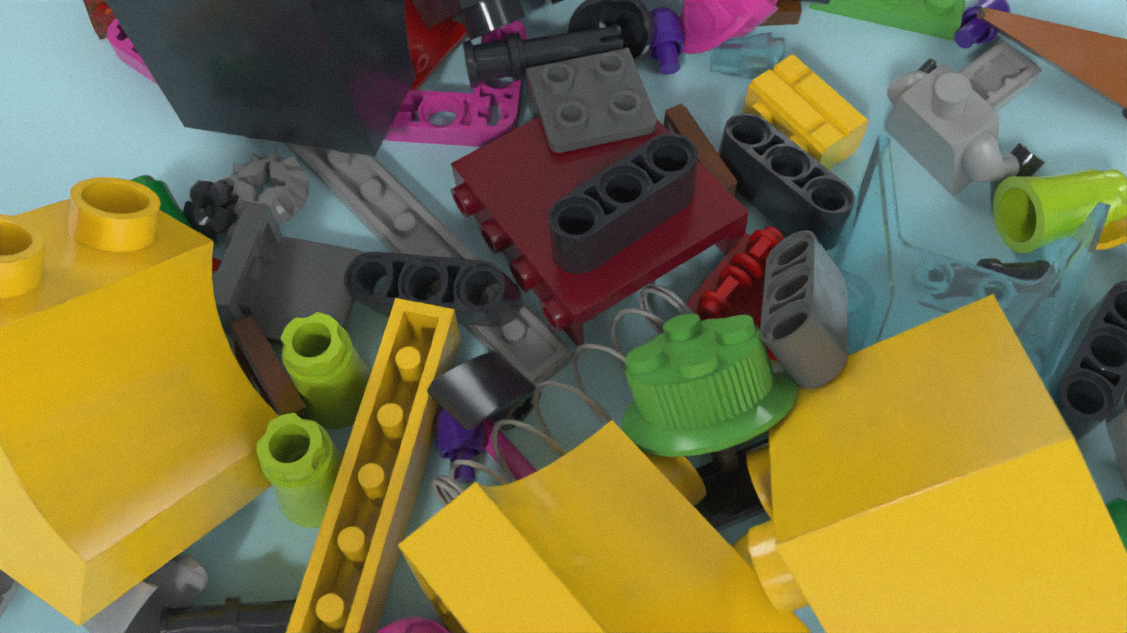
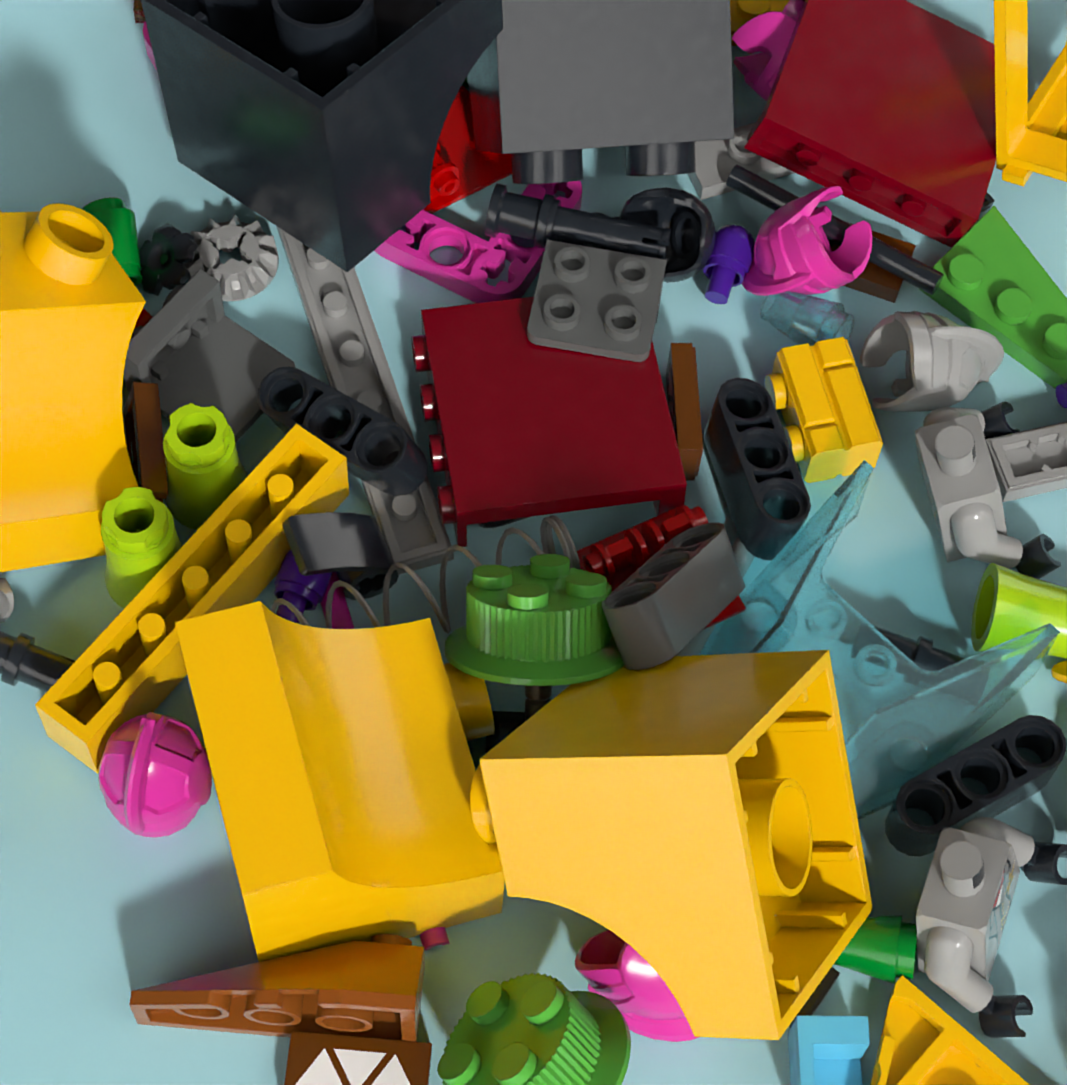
camera: 20 degrees right, 0 degrees up
black beam [548,133,698,274] -> none
none -> light grey helmet [860,311,1004,412]

